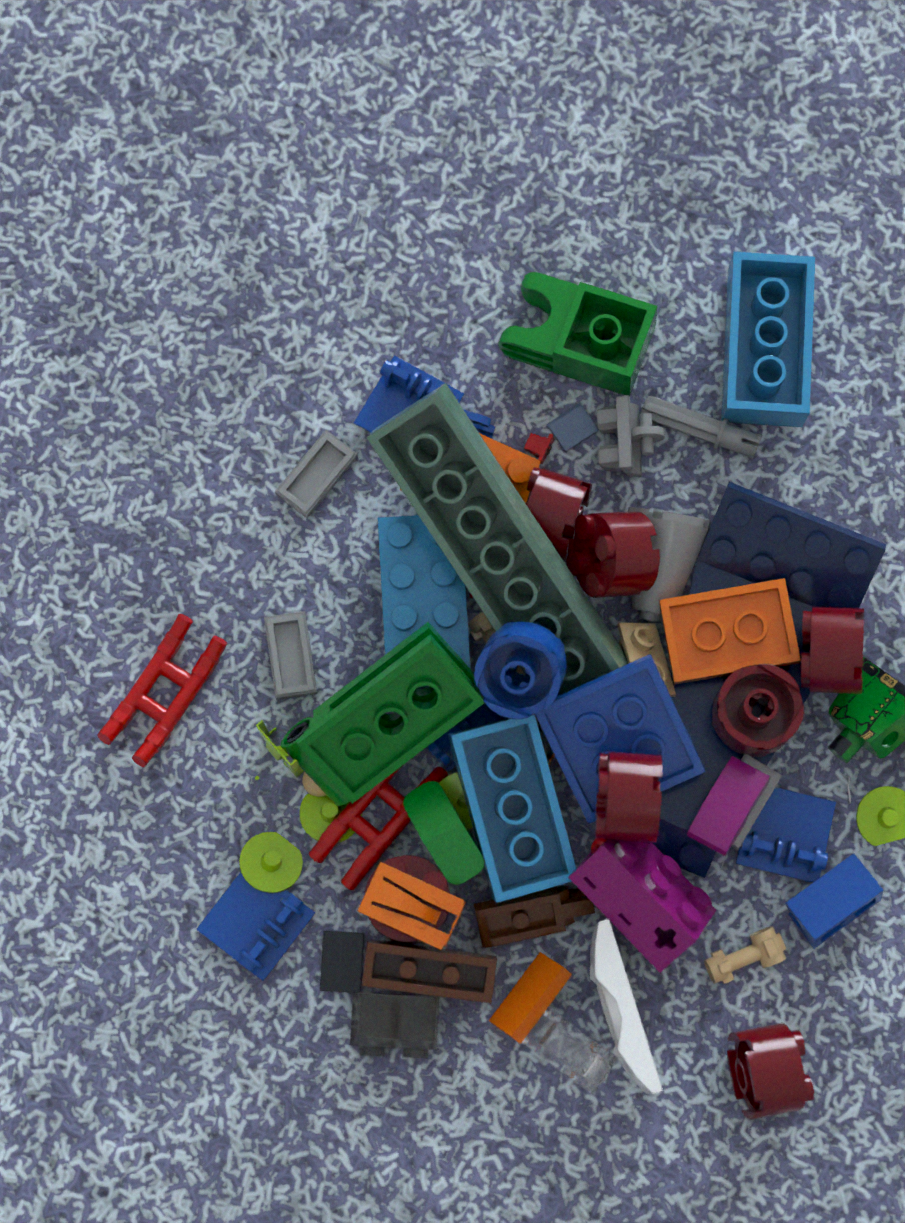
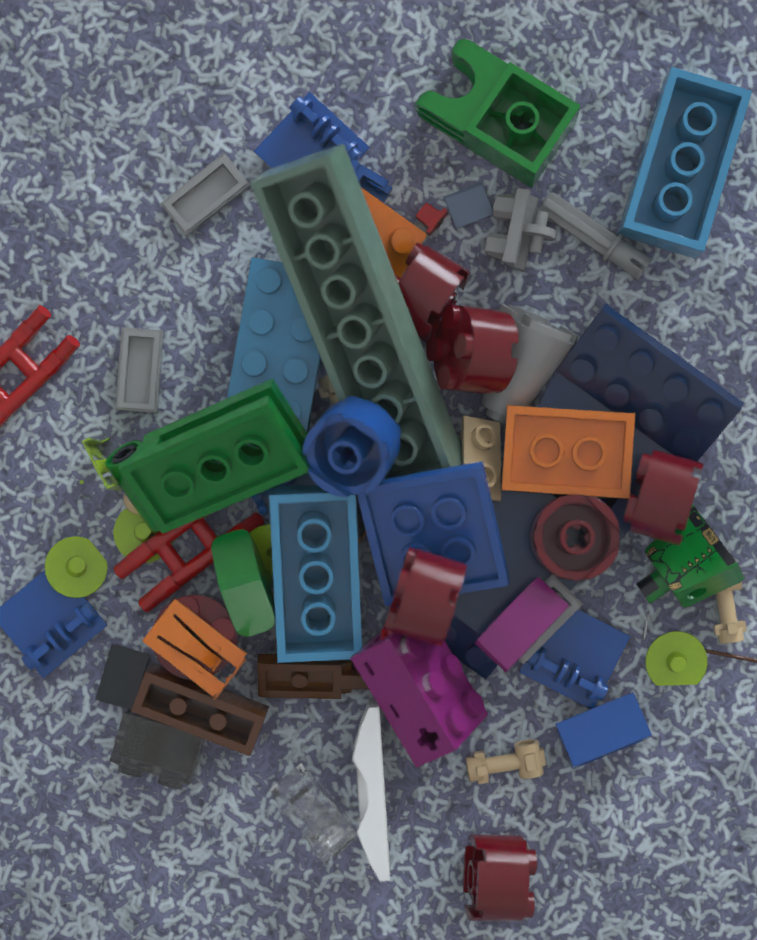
camera: 10 degrees right, 10 degrees up
orange tile [489,952,572,1044] -> none

